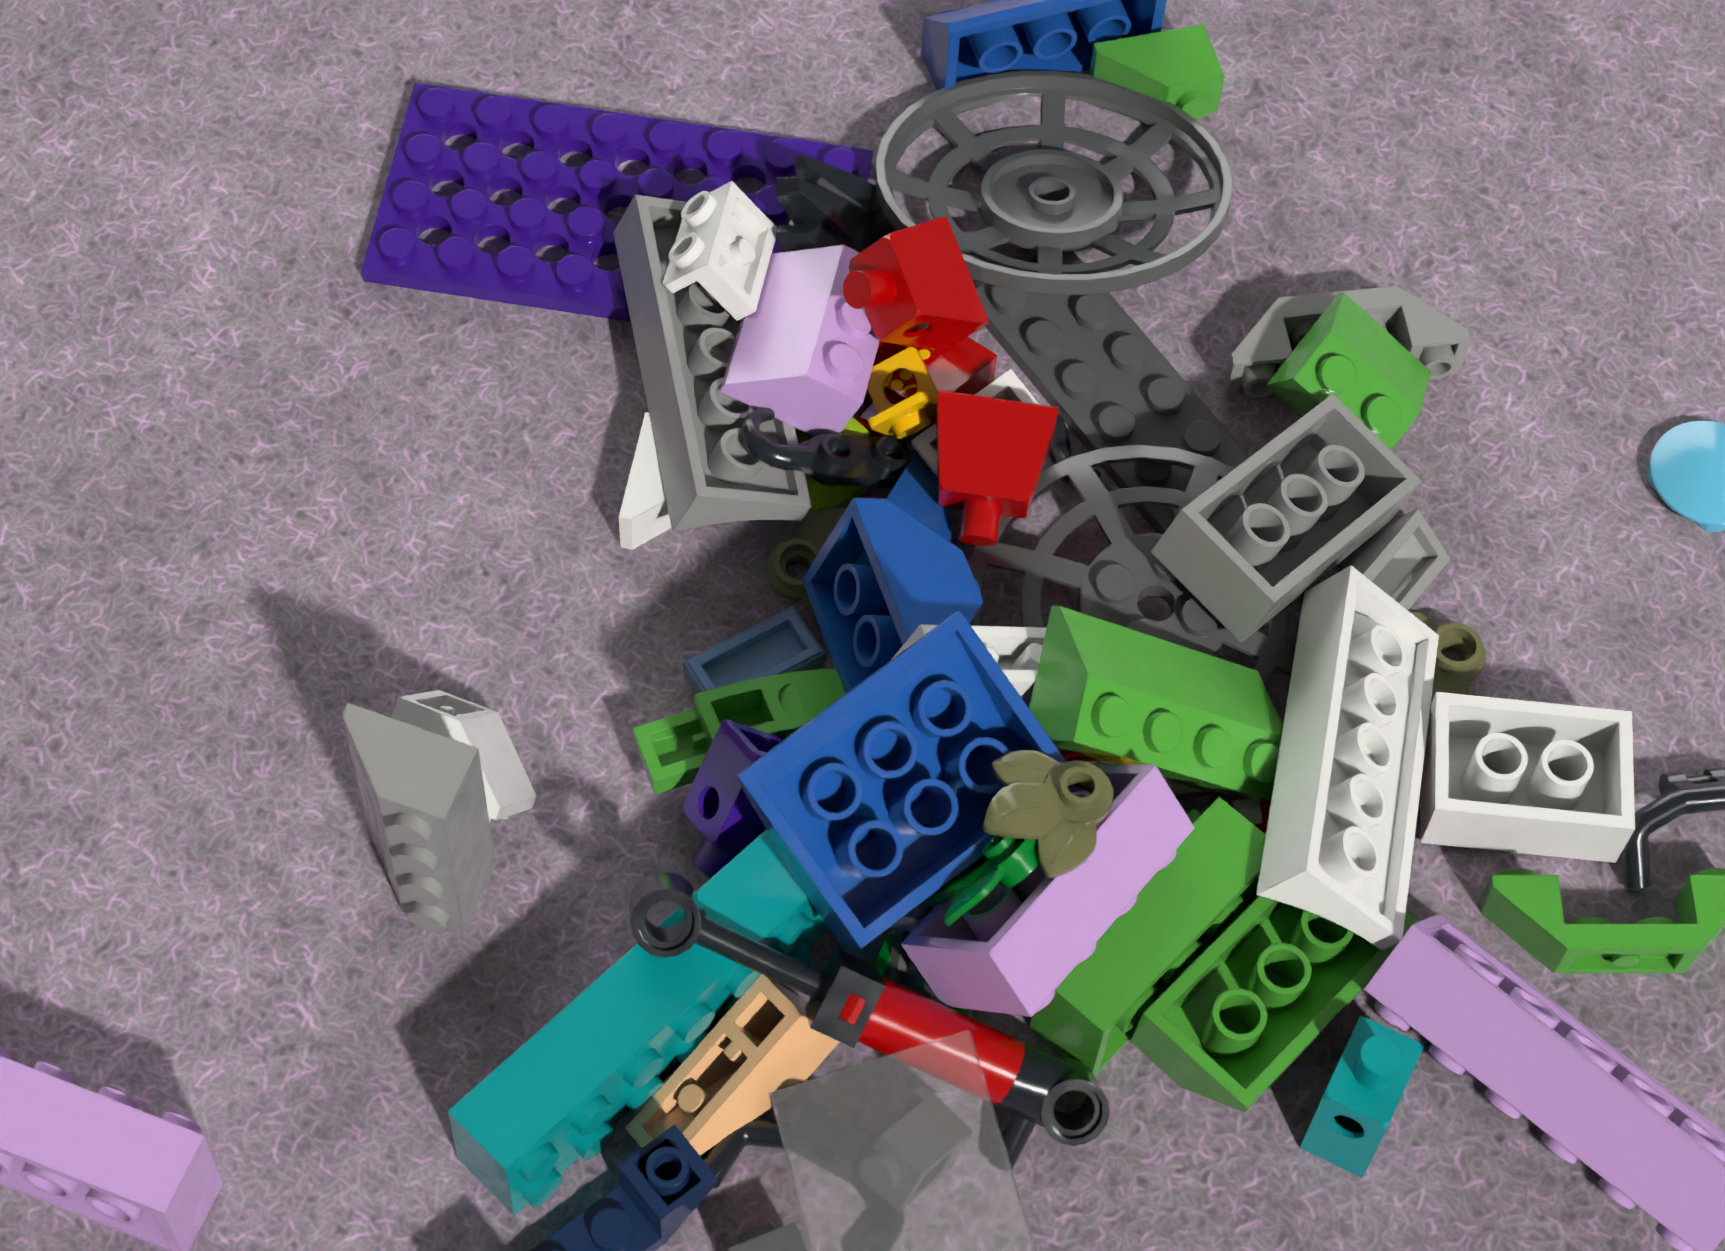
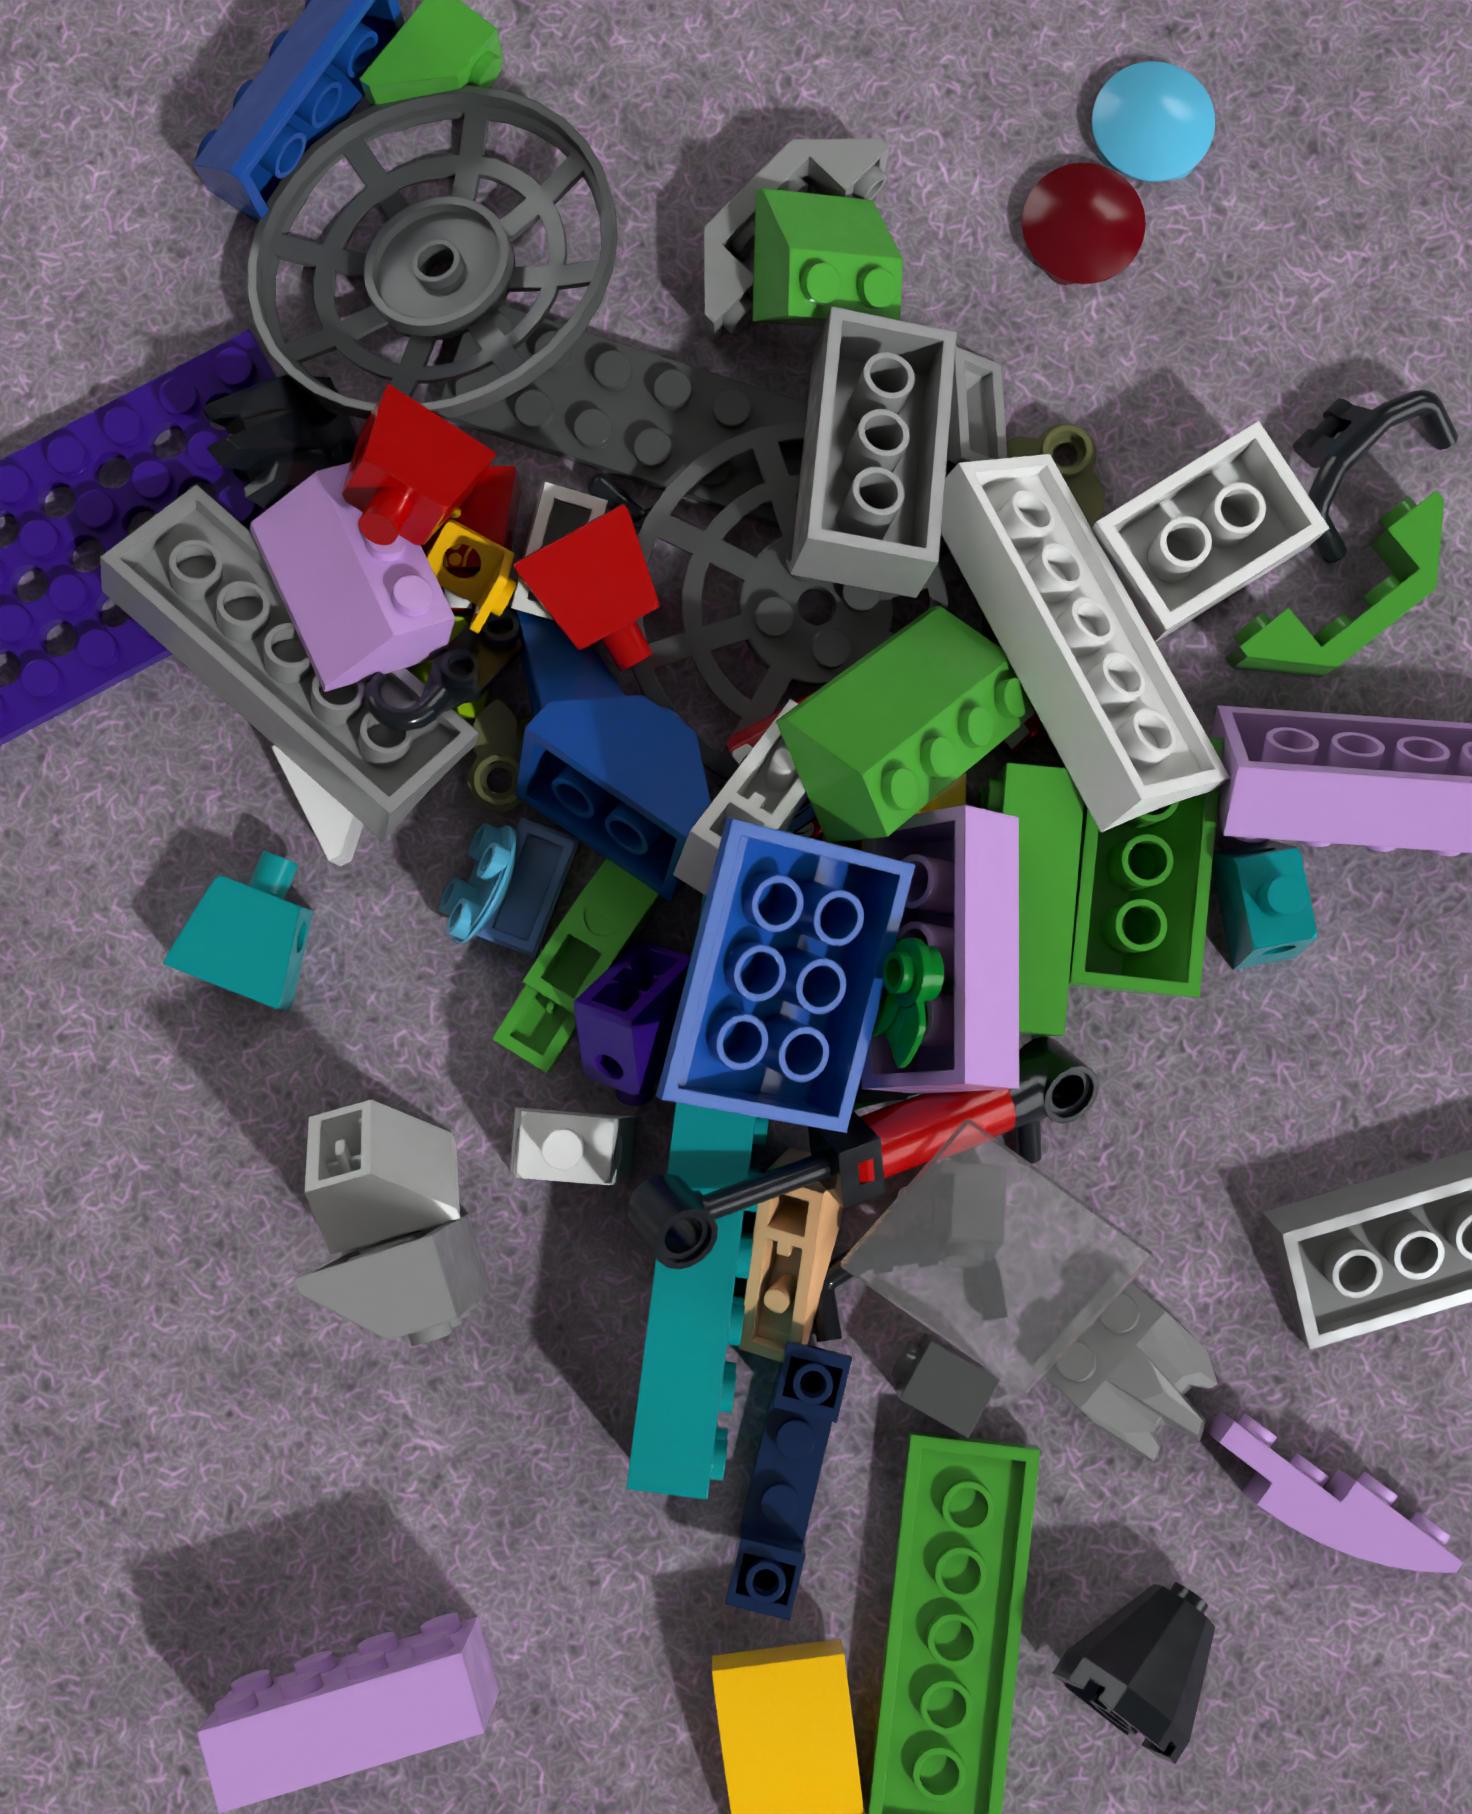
camera: 35 degrees left, 25 degrees up
white bracket [663,181,777,321] -> none
olive plate [983,750,1114,878] -> none
none -> teal torso [163,850,313,1010]
none -> medium azure dish [439,823,516,944]
none -> white torso [510,1107,636,1185]
none -> dark red dish [1022,163,1146,286]

